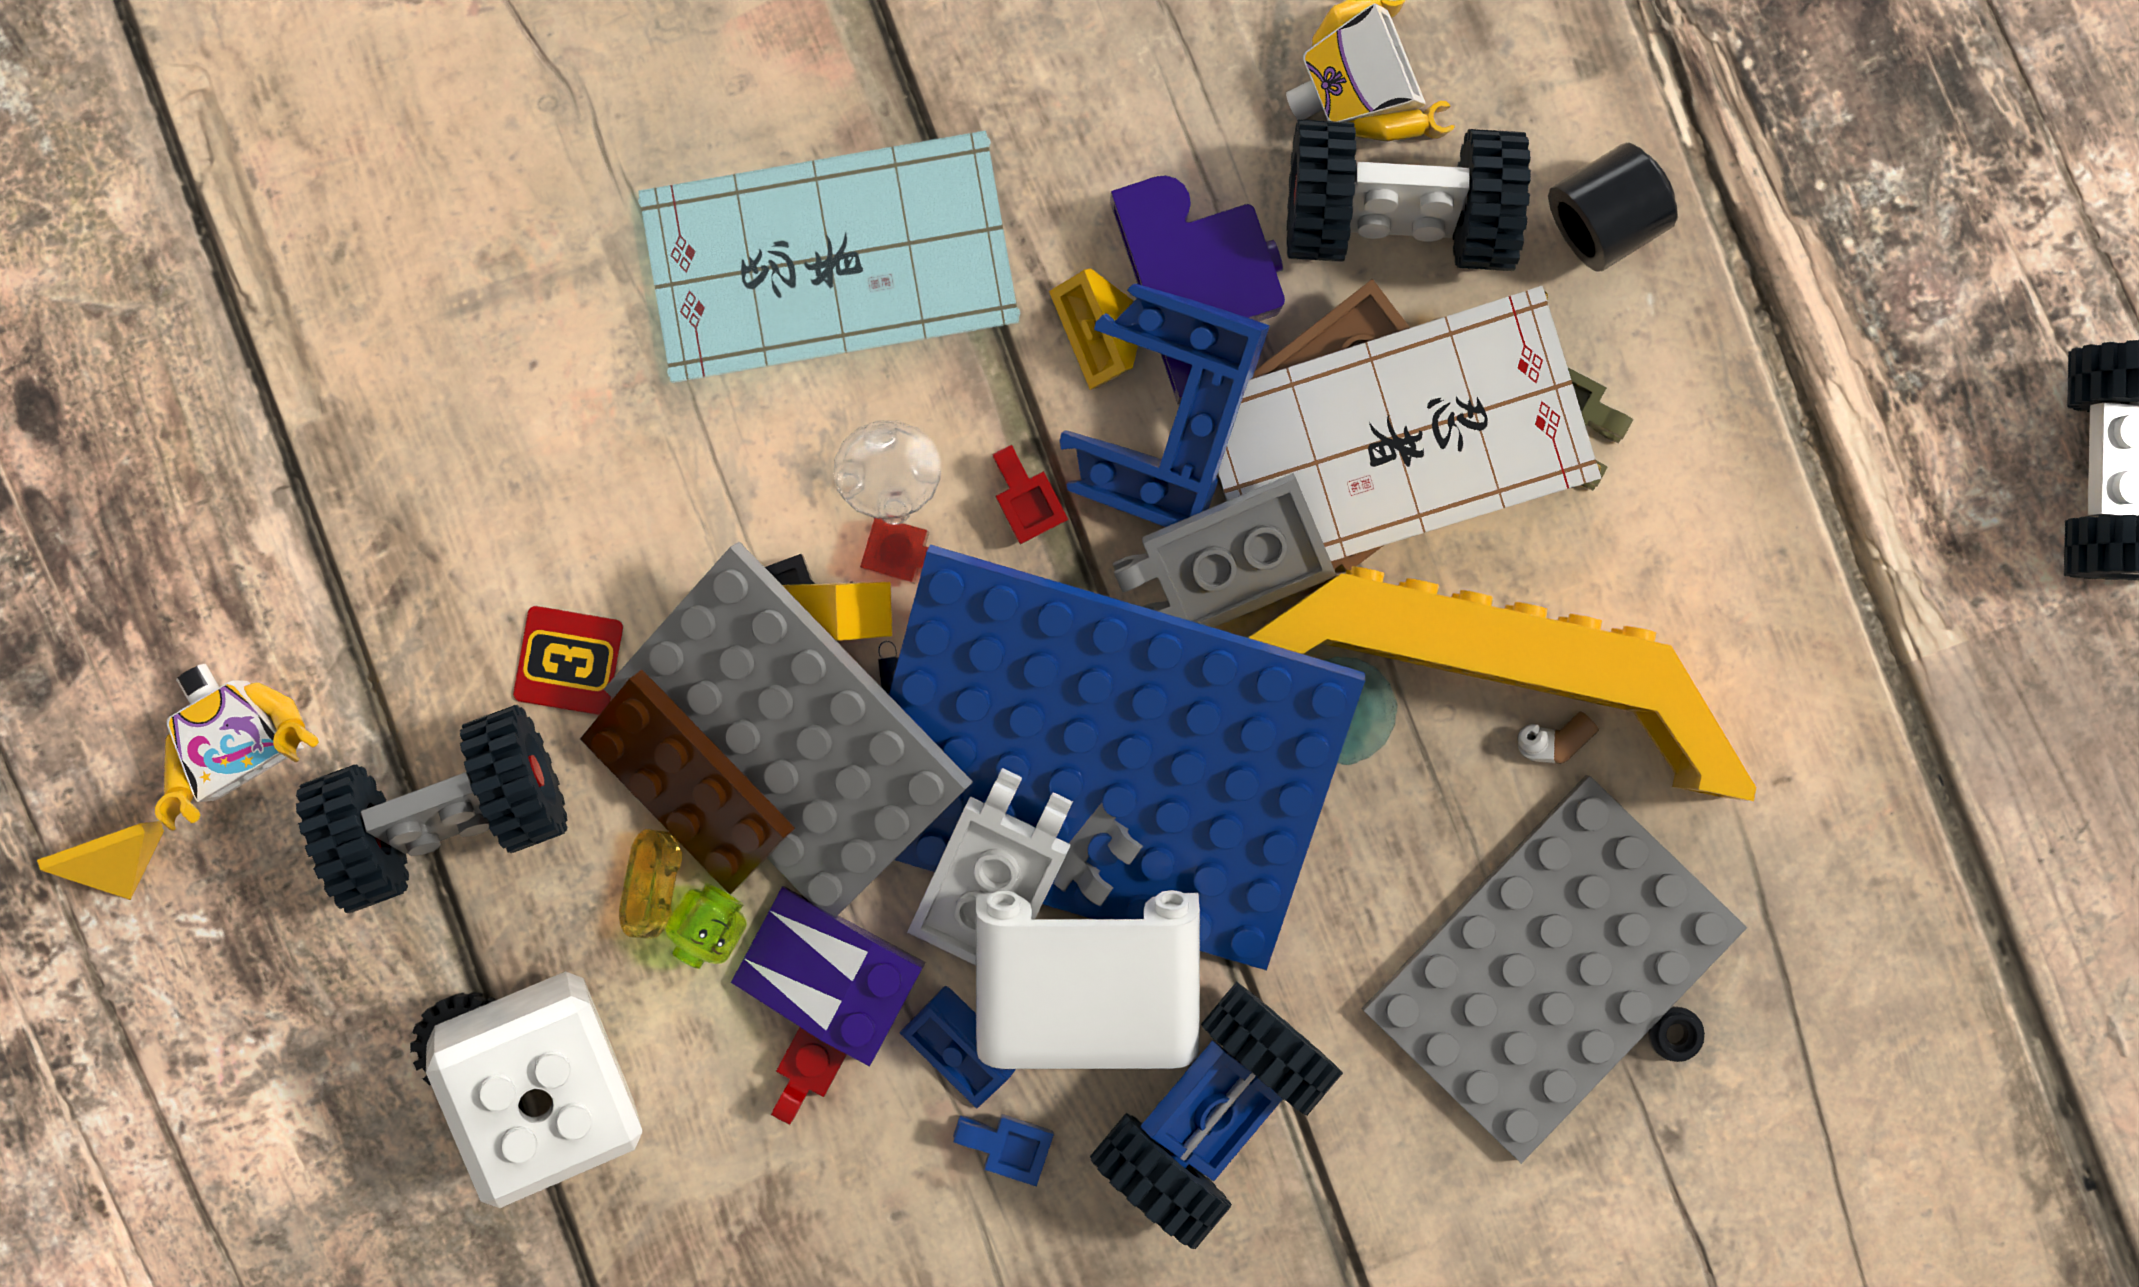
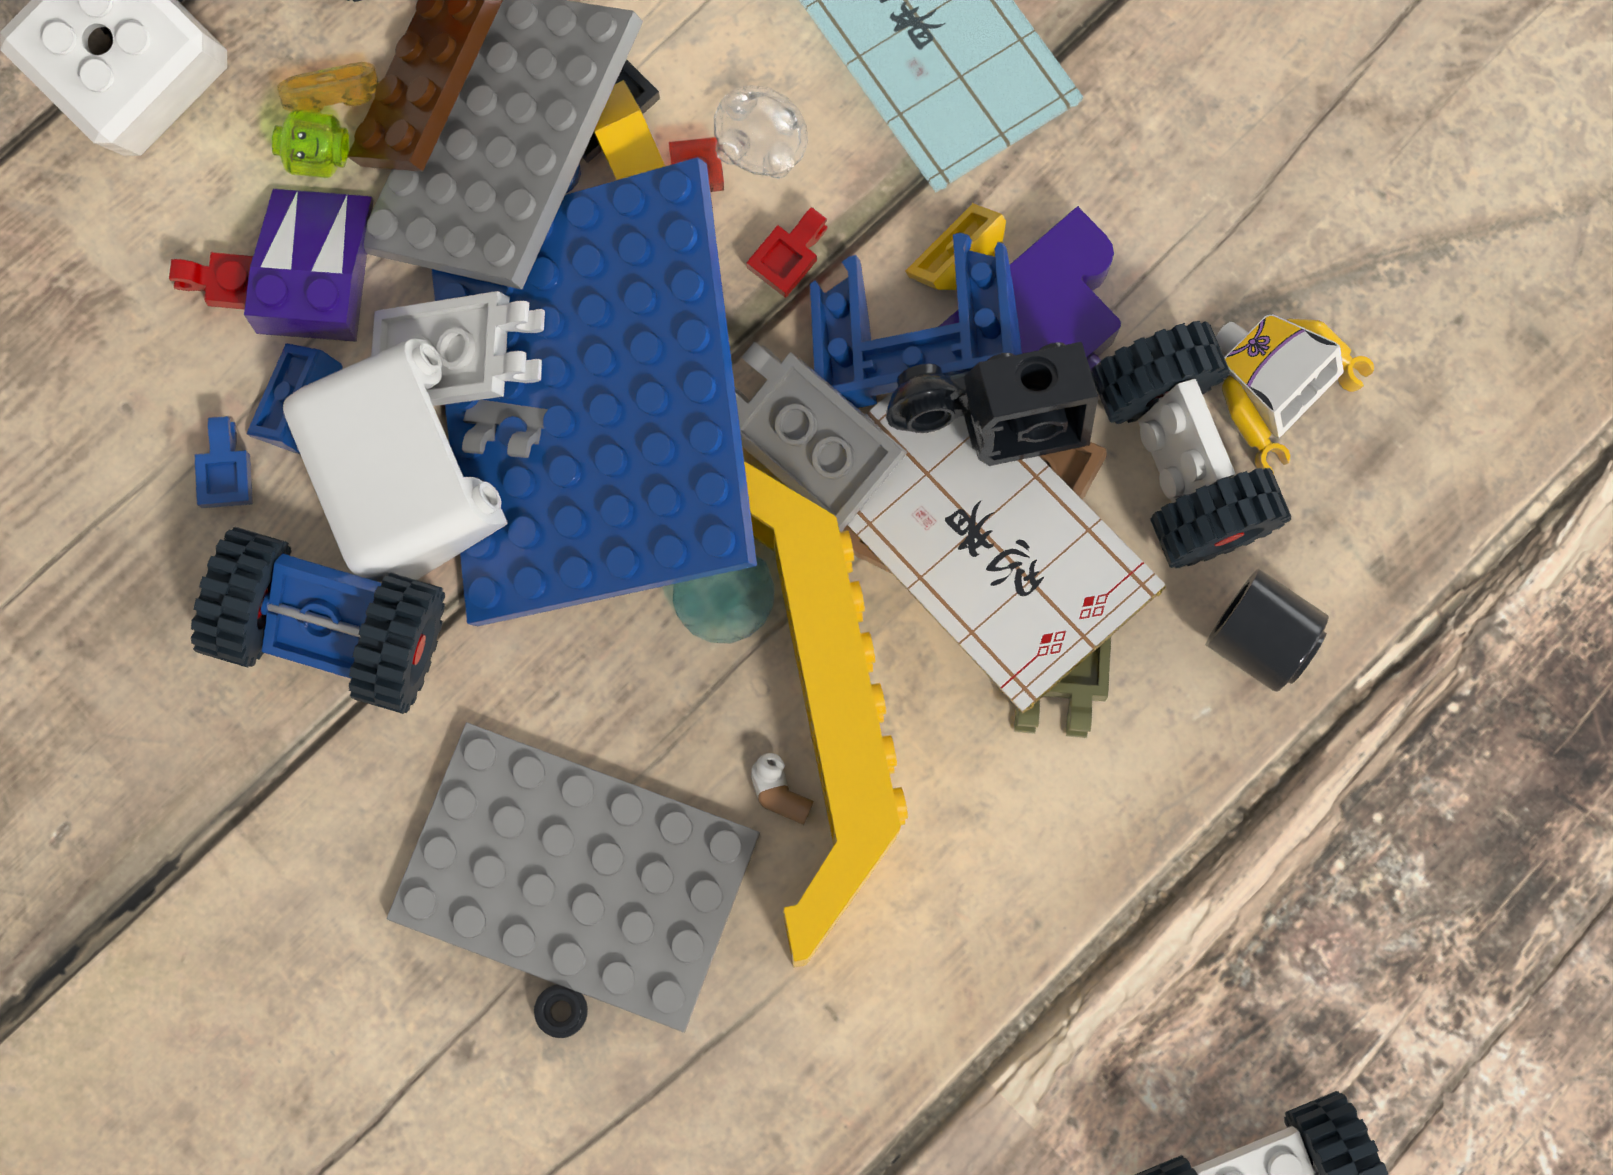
camera: 60 degrees right, 10 degrees down
none -> black brick [886,342,1098,466]

